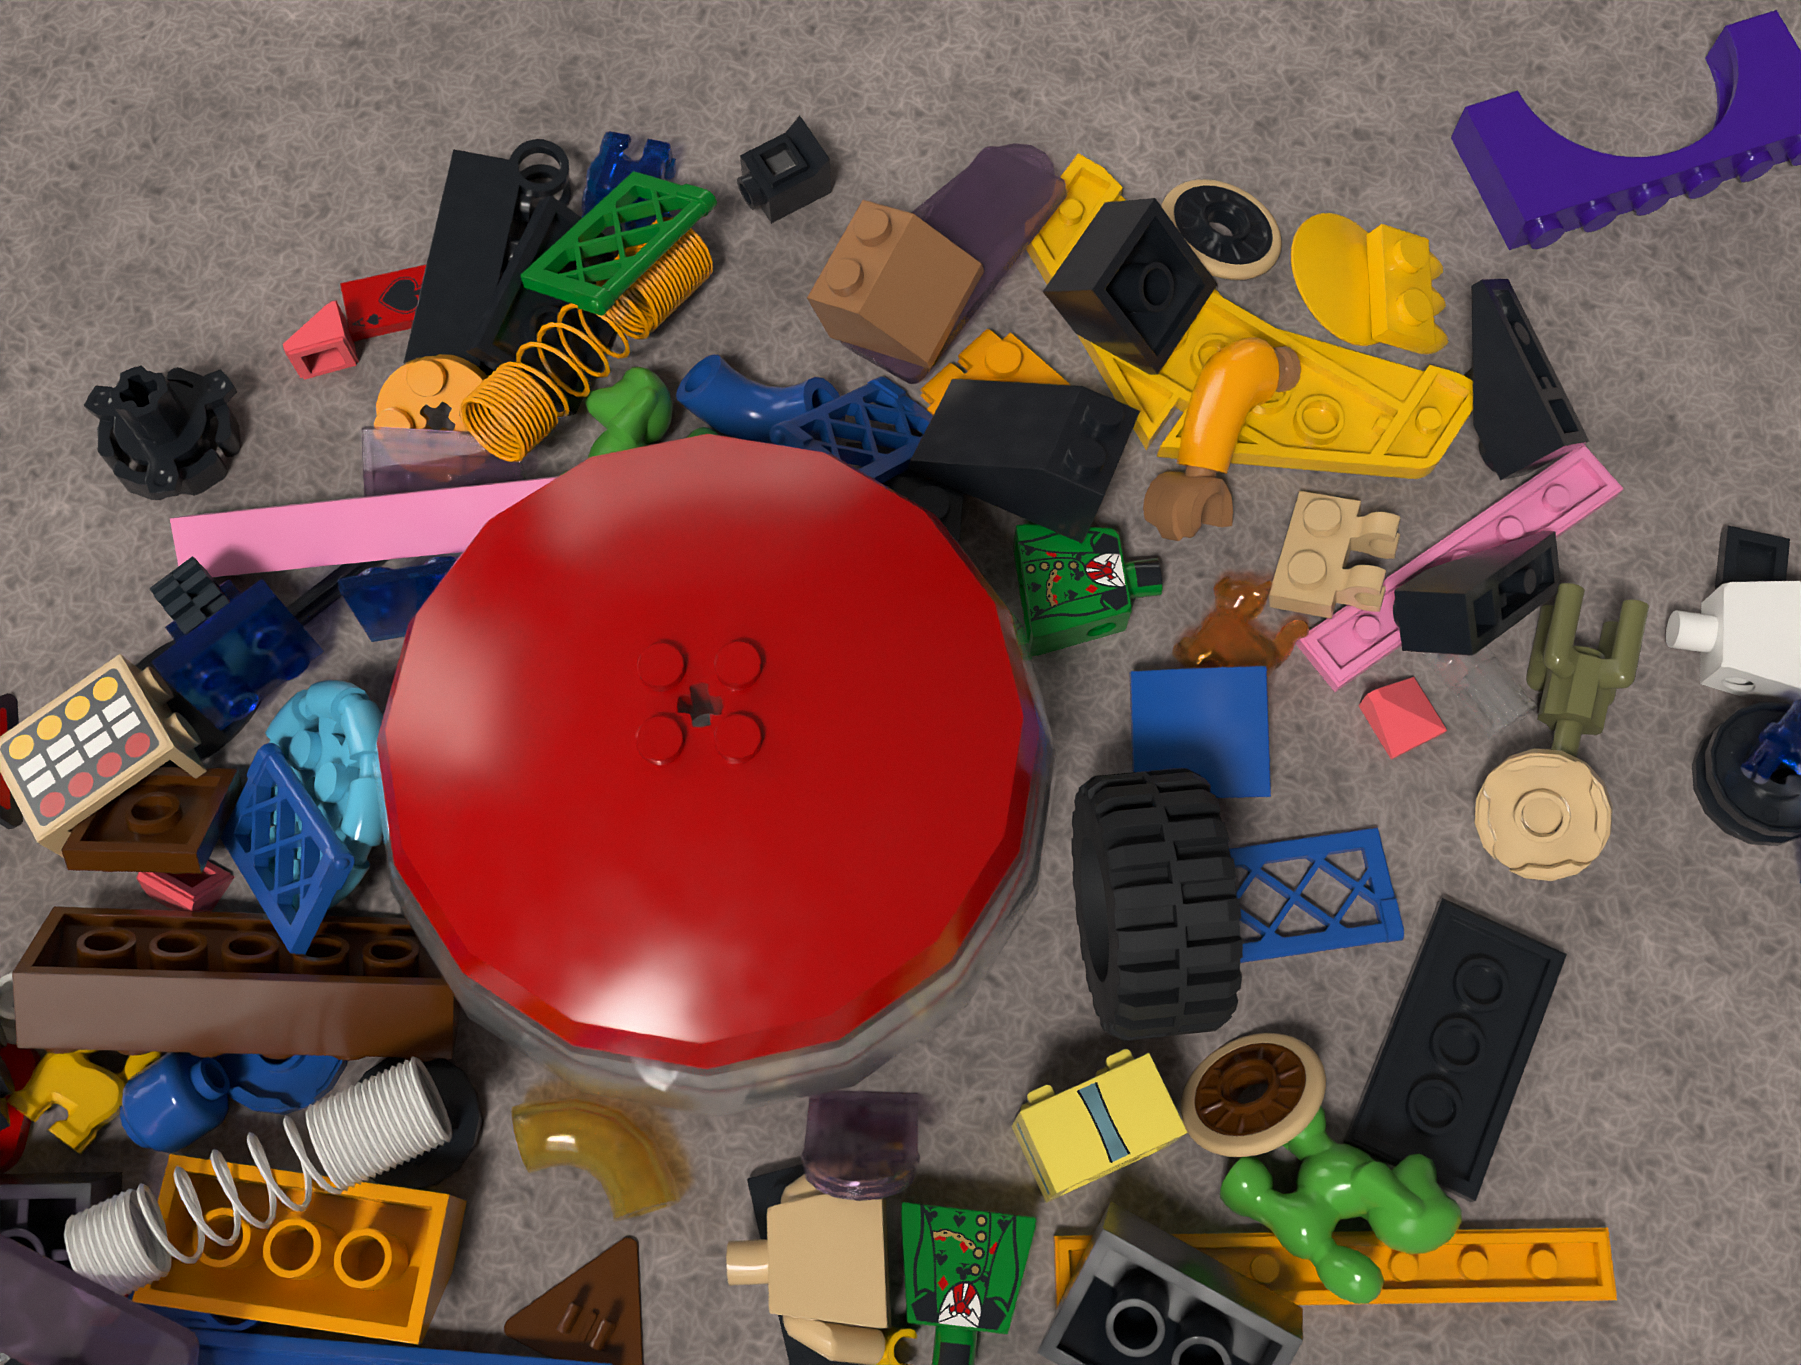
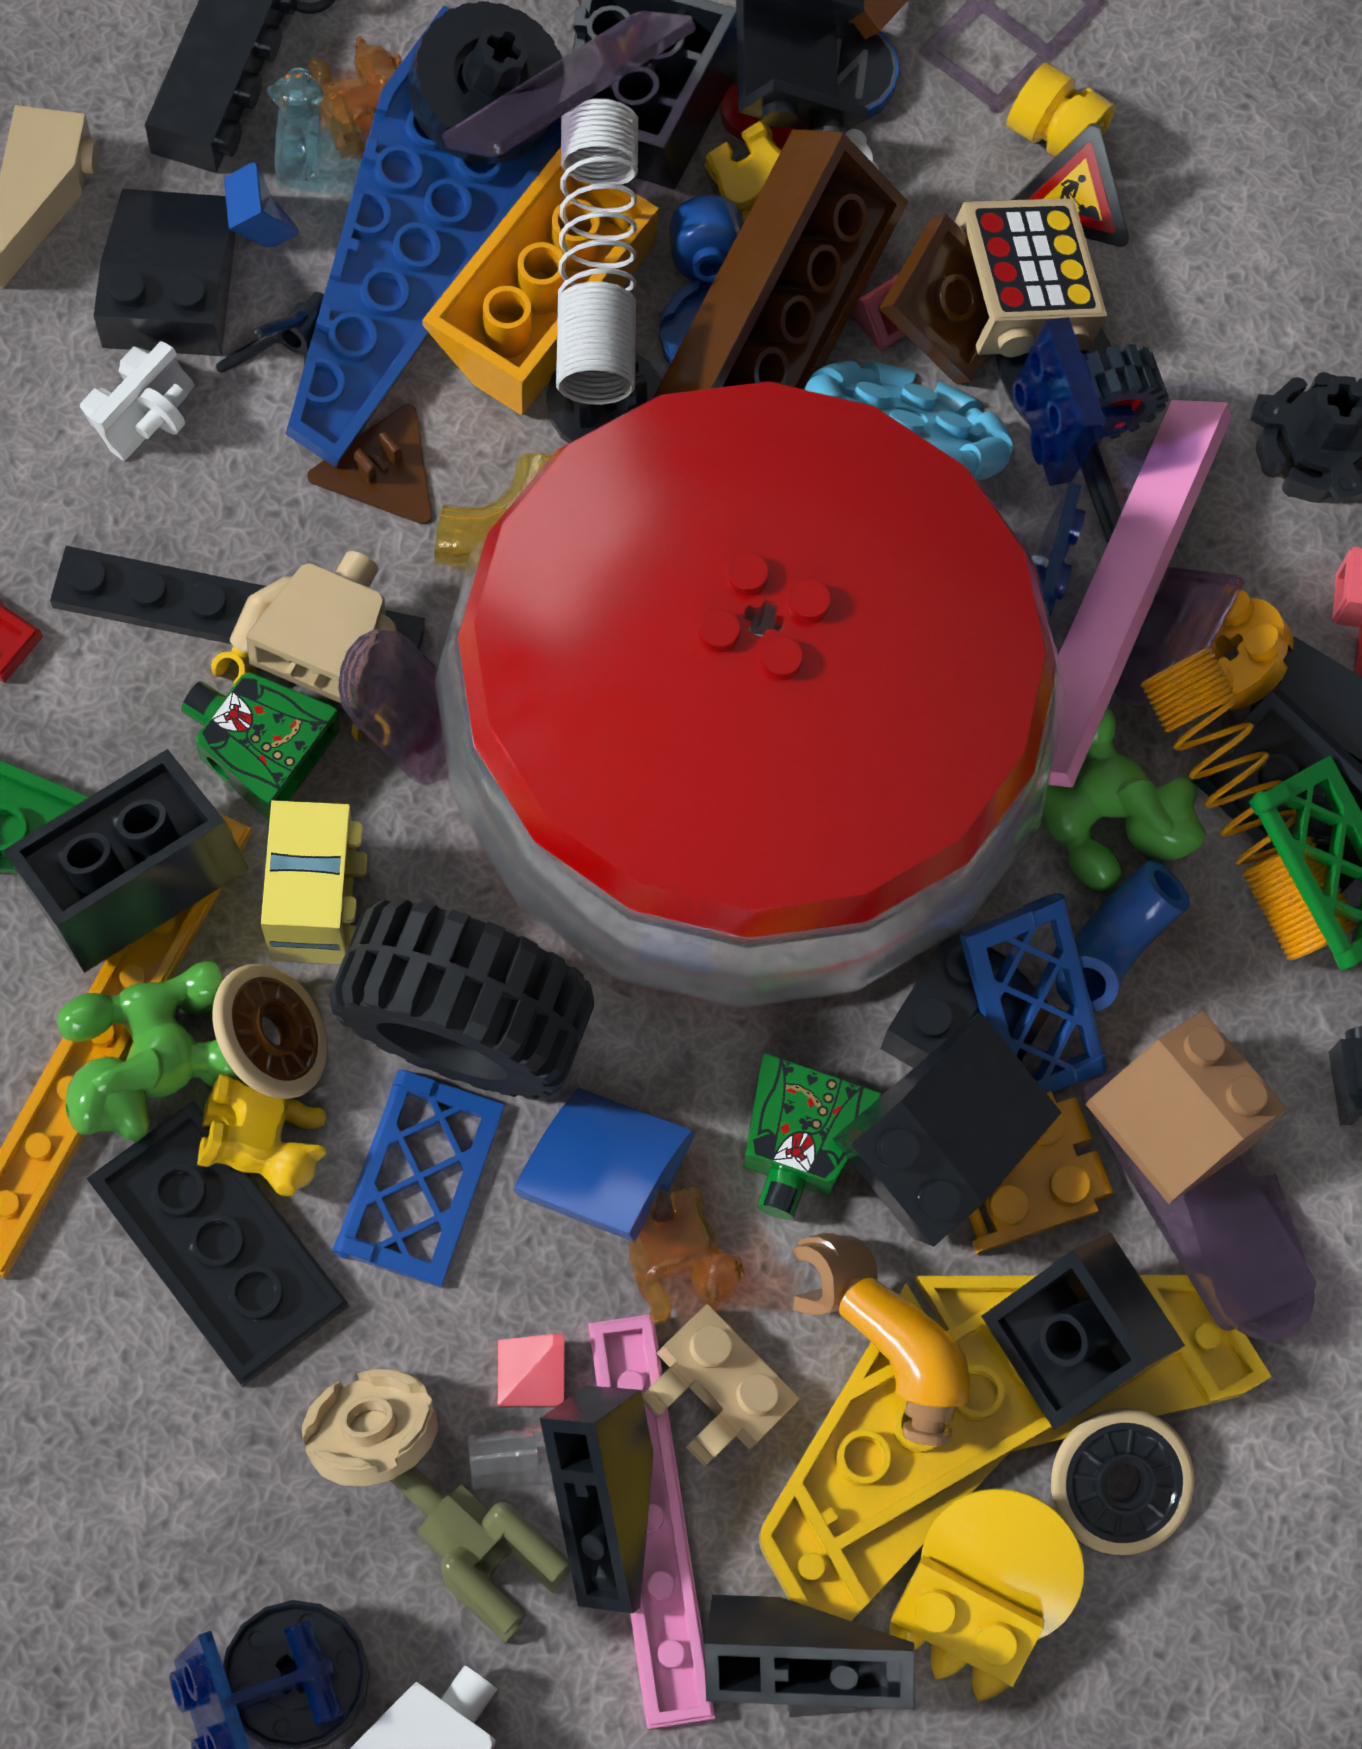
camera: 110 degrees right, 0 degrees up
blue window [220,743,355,954] -> none
none -> yellow animal [197,1074,327,1196]

